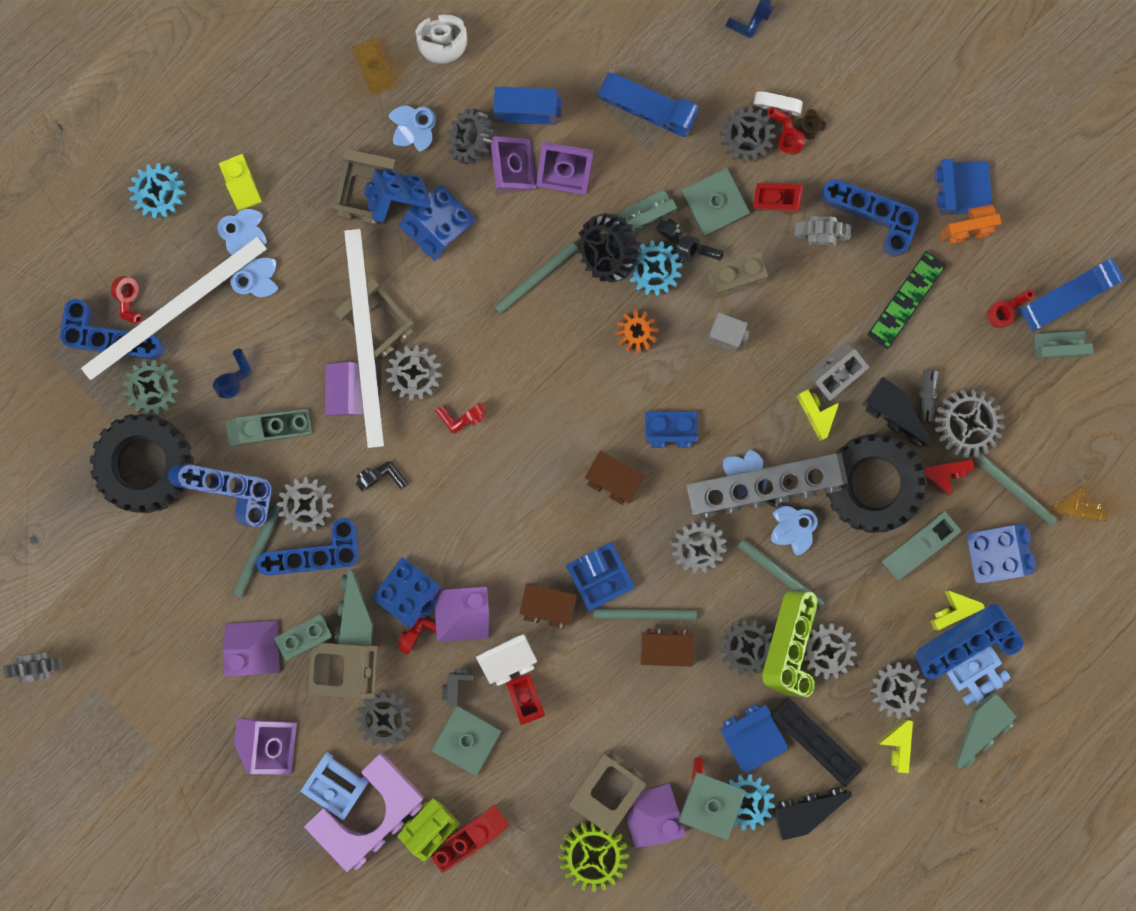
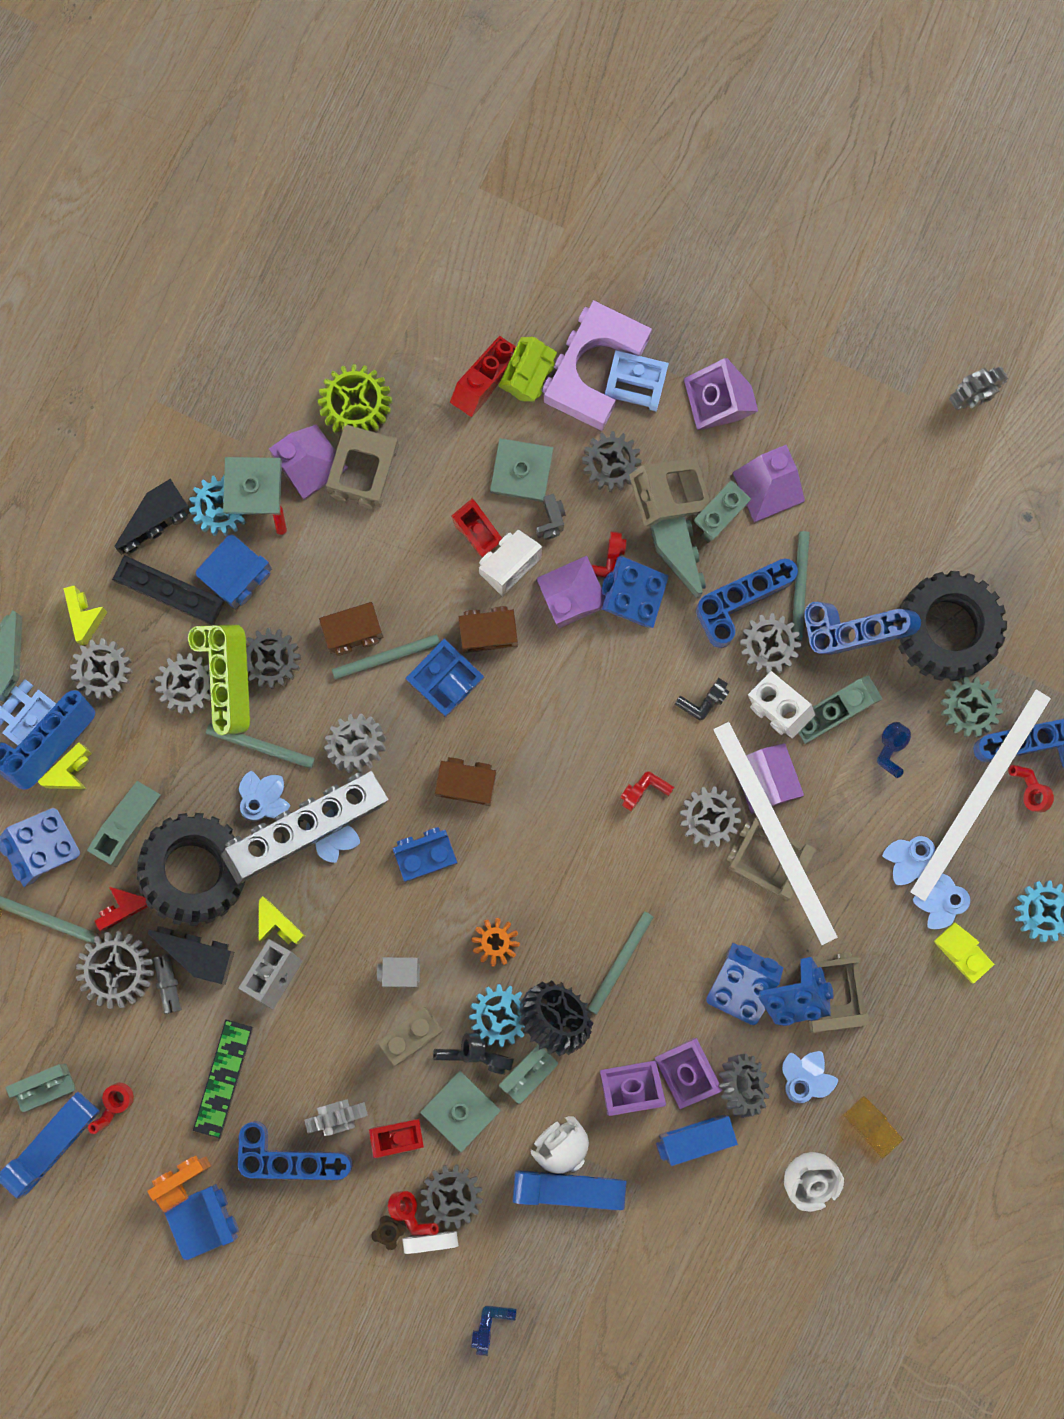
camera: 165 degrees right, 5 degrees down
none -> white cylinder [531,1116,589,1174]
none -> white brick [748,671,815,738]

